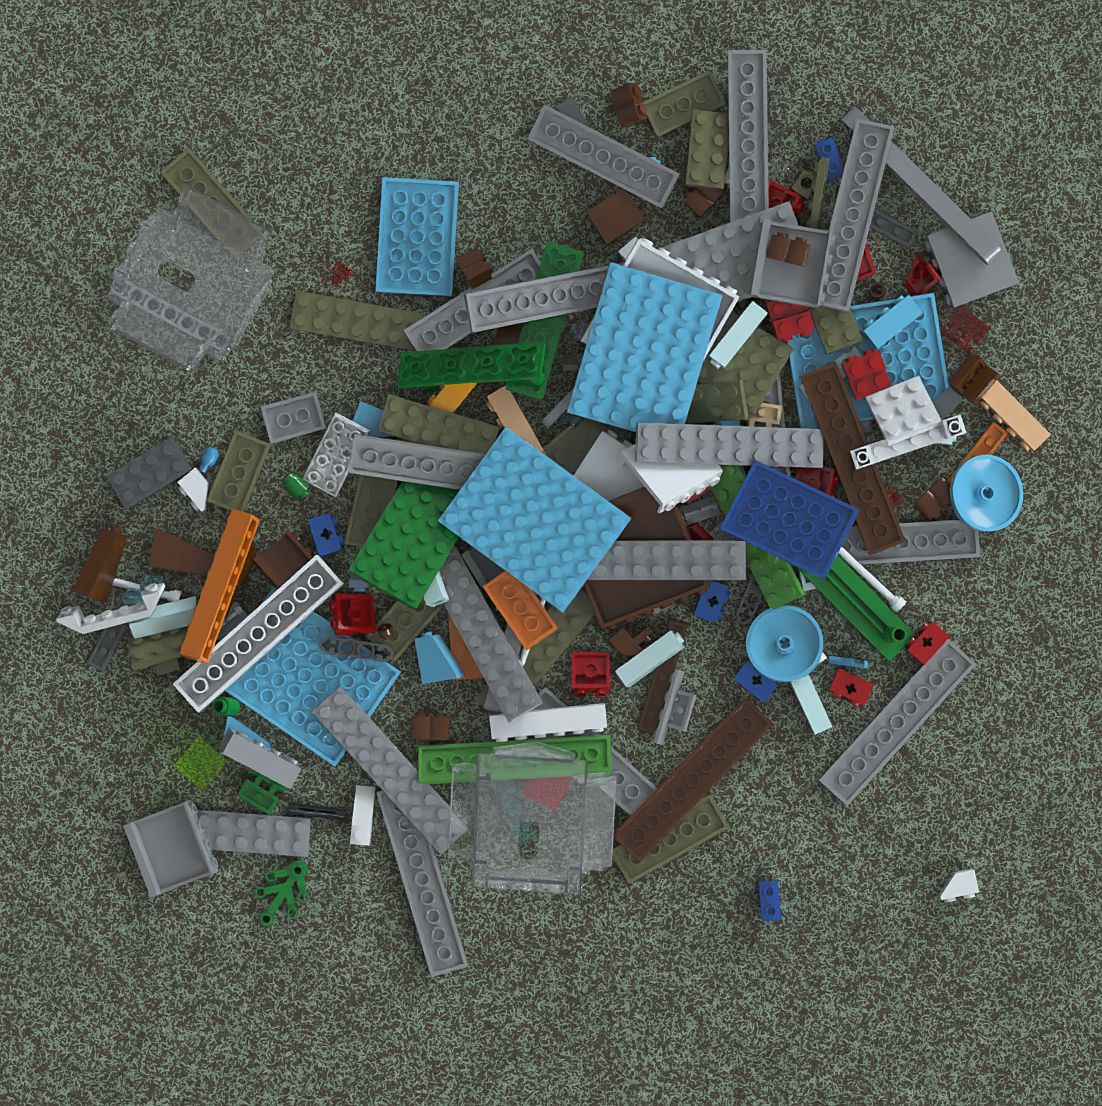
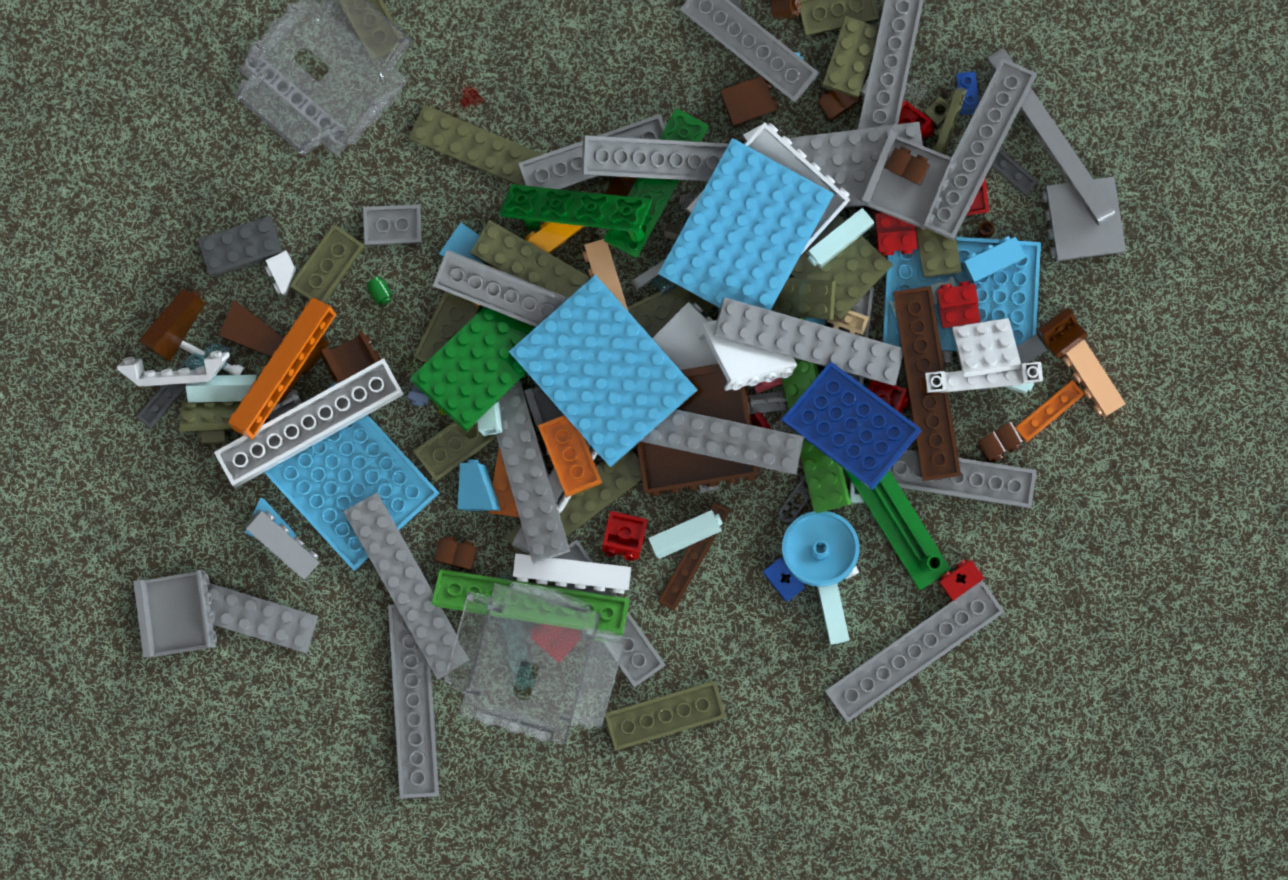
camera: 15 degrees right, 5 degrees down
clear neon green brick [174,736,230,791] -> none
dark azure cylinder [199,447,219,473] -> none
green brick [212,697,240,716] -> none
green plate [237,770,287,815] -> none
green plant [255,860,310,926] -> none
black pin [287,802,346,821] -> none
white tile [303,413,370,497] -> none
blue brick [308,513,345,557] -> none
dark grey beam [319,637,394,662] -> none
red plate [329,593,376,636] -> none
white slope [350,785,375,846] -> none
medium azure plate [375,177,459,297] -> none
reddish brown hinge [377,623,393,640] -> none
reddish brown brick [455,248,493,289] -> none
reddish brown brick [609,626,652,656] -> none
reddish brown plate [612,697,773,863] -> none
light grey bracket [653,669,697,745] -> none
blue brick [693,580,730,623] -> none
blue brick [757,879,781,921] -> none
red brick [828,668,874,707] -> none
medium azure tile [829,656,868,668] -> none
white piece [838,547,906,613] -> none
clear red tile [886,486,905,509] -> none
red slope [903,252,941,296] -> none
white slope [939,869,979,902] -> none
clear red plate [940,305,990,354] -> none
medium azure dish [950,455,1023,532] -> none

